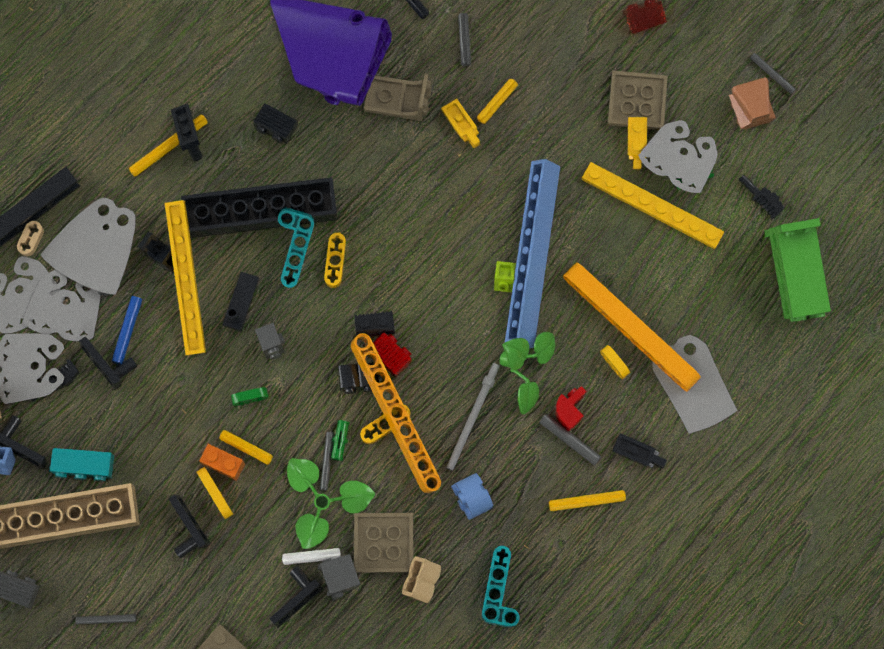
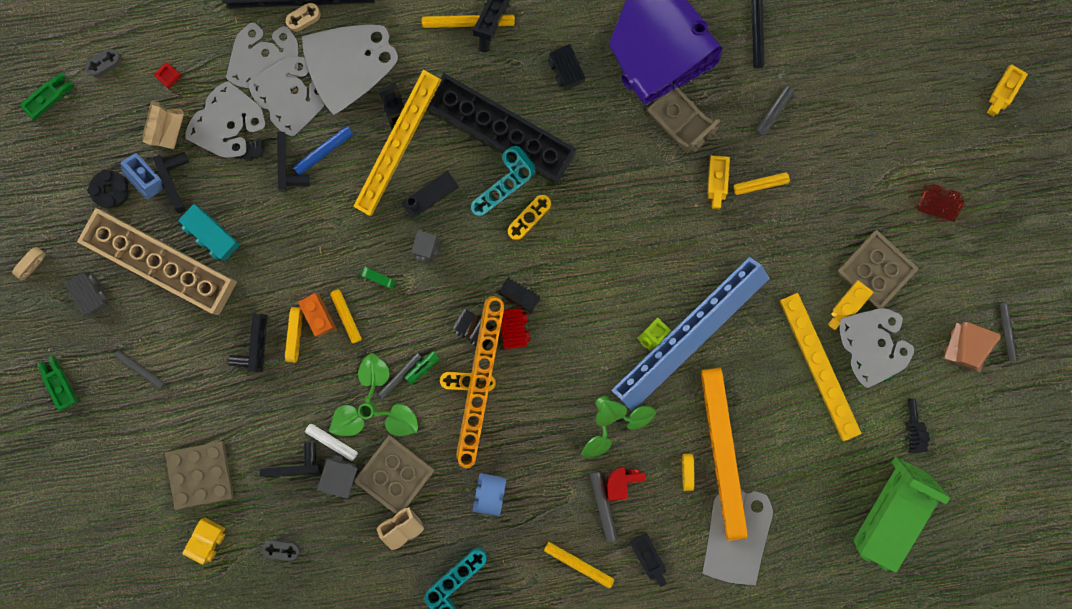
camera: 40 degrees right, 10 degrees up
light grey bar [446,363,500,471] -> none

